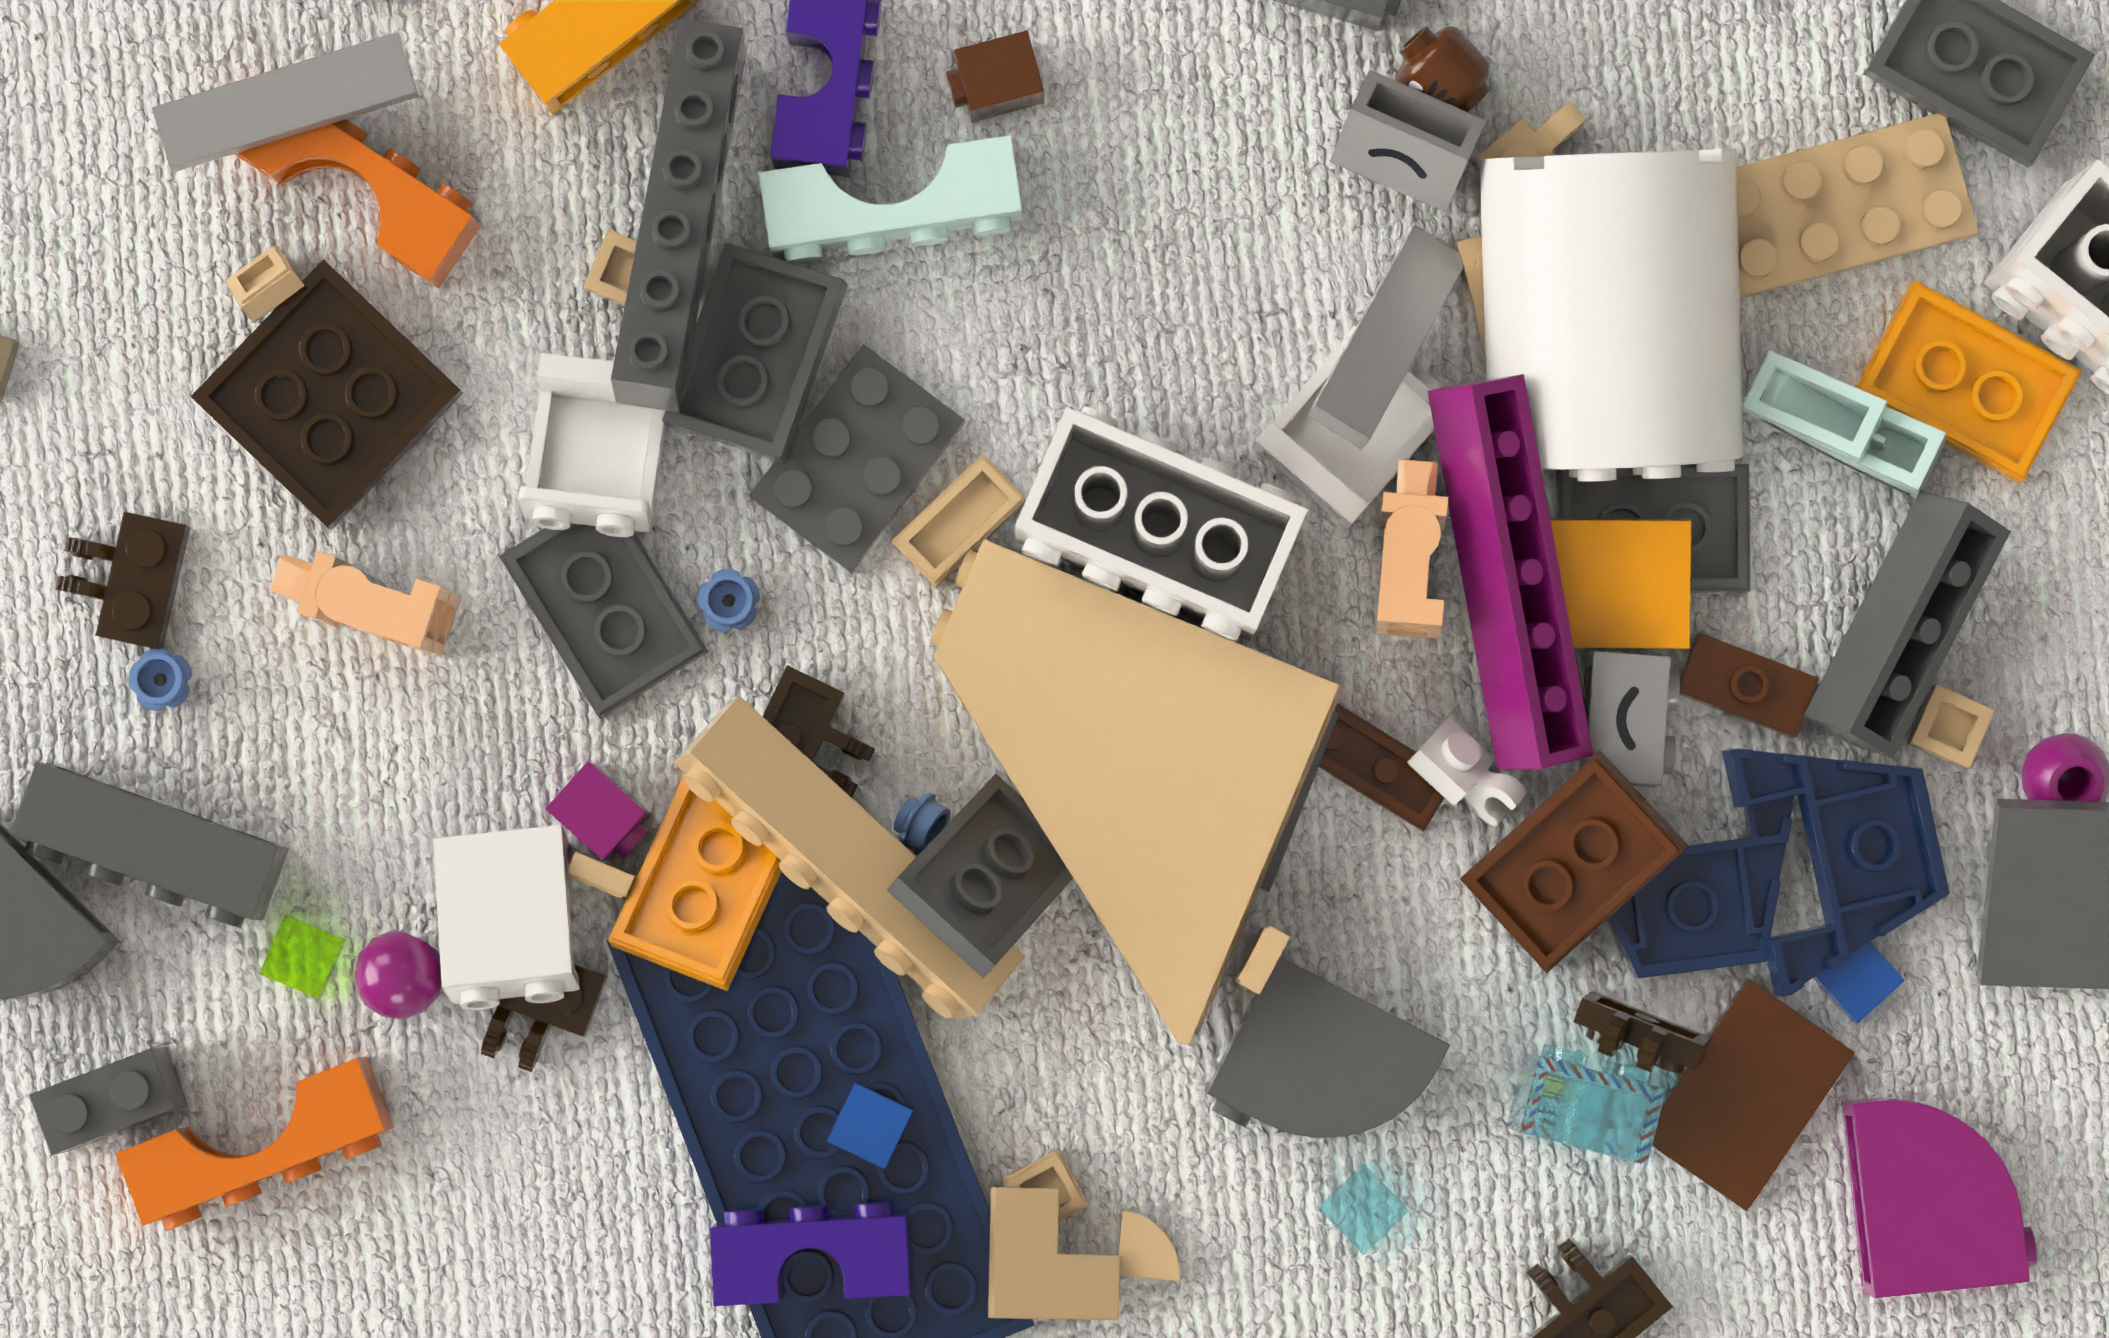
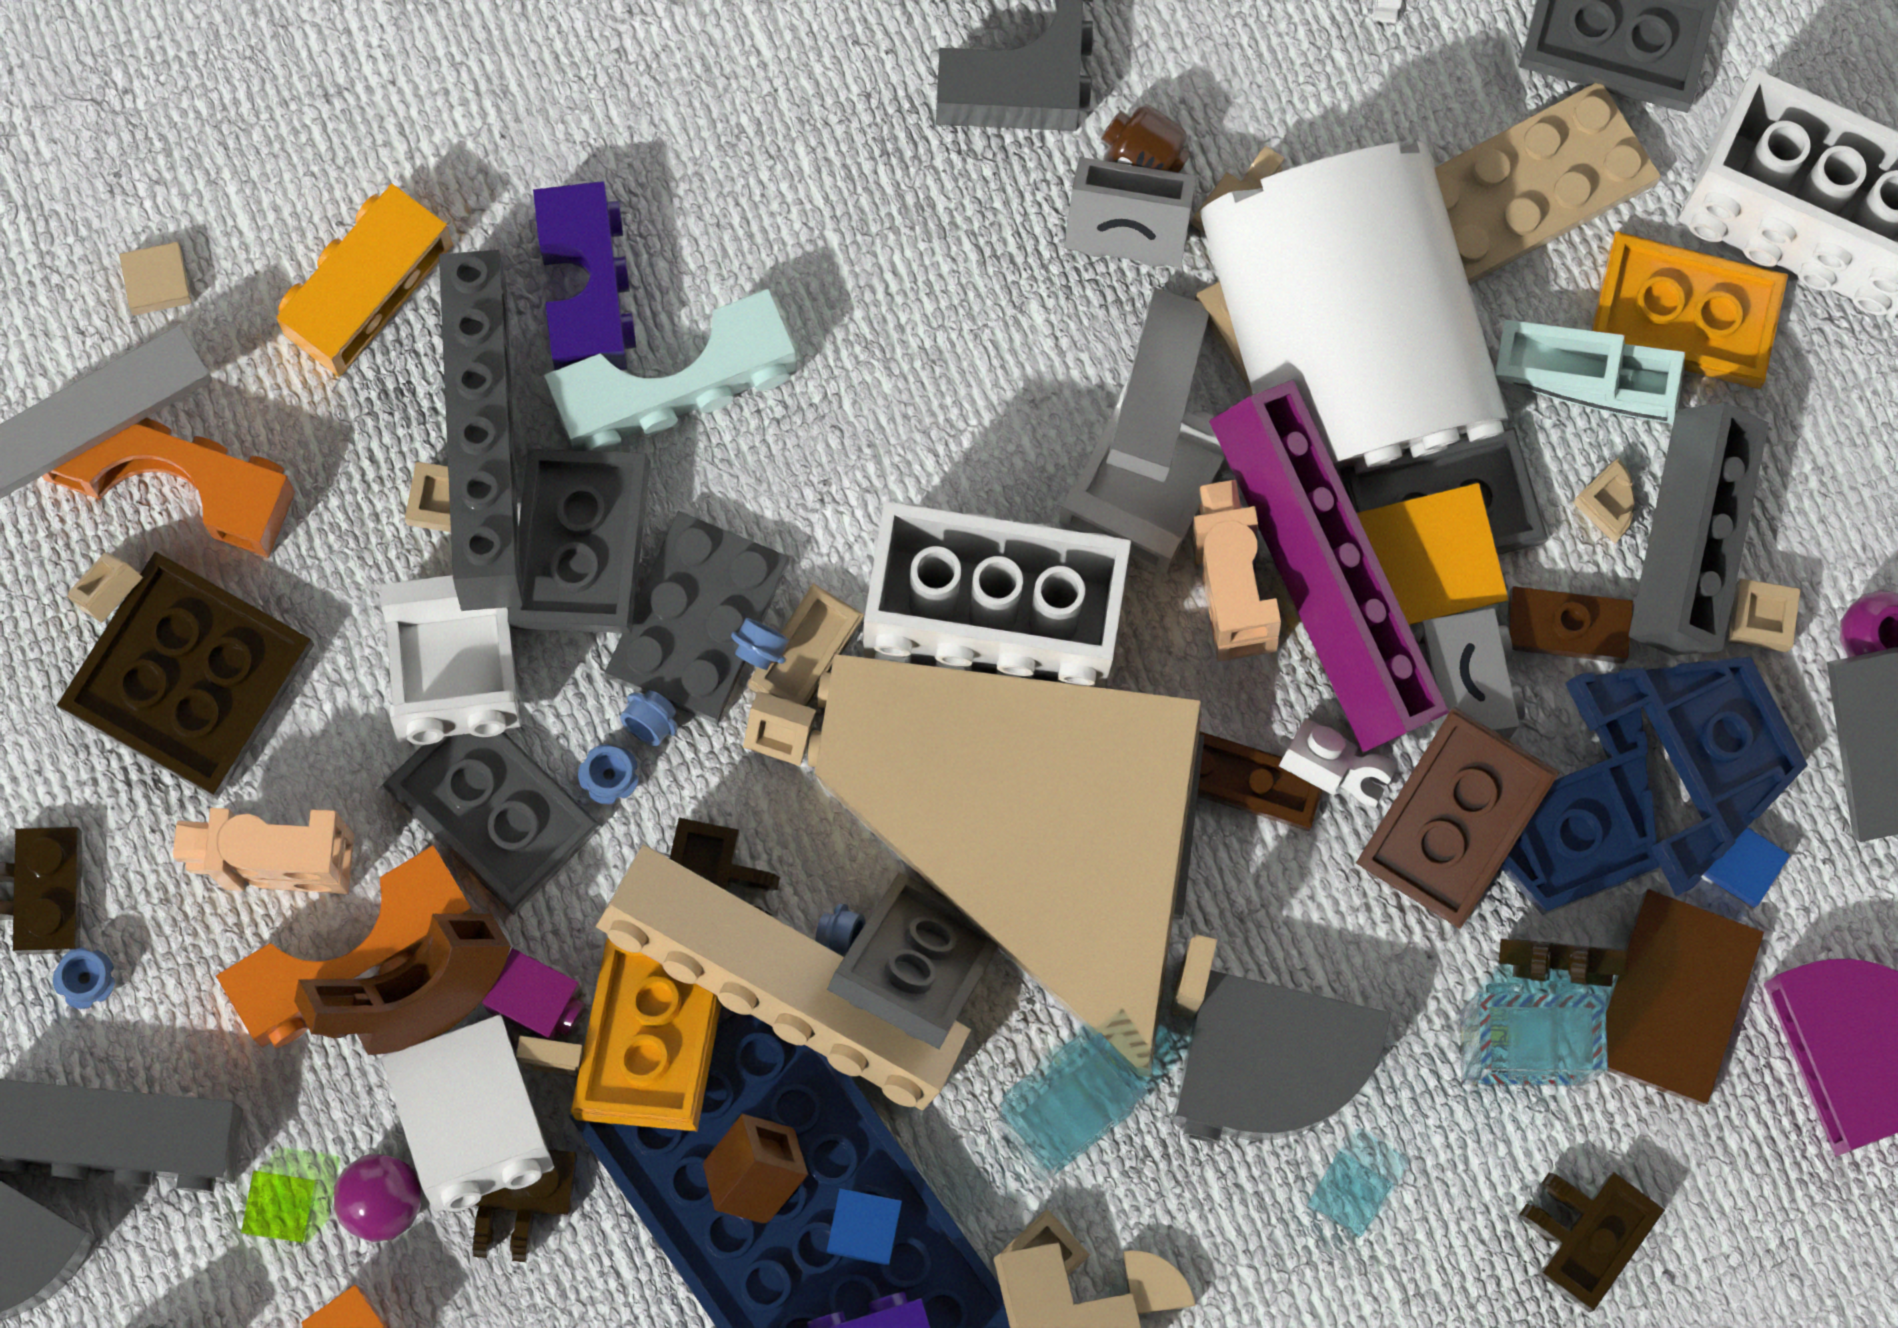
camera: 20 degrees left, 10 degrees down
reddish brown brick [946,30,1044,123] -> none
none -> orange arch [215,845,475,1048]
none -> reddish brown arch [294,914,511,1055]
none -> medium blue plate [620,690,678,746]
none -> reddish brown panel [703,1114,808,1223]
none -> medium blue plate [731,618,789,670]
none -> tan plate [743,691,816,766]
none -> clear light blue brick [996,1032,1149,1185]
none -> tan tile [1573,458,1634,544]

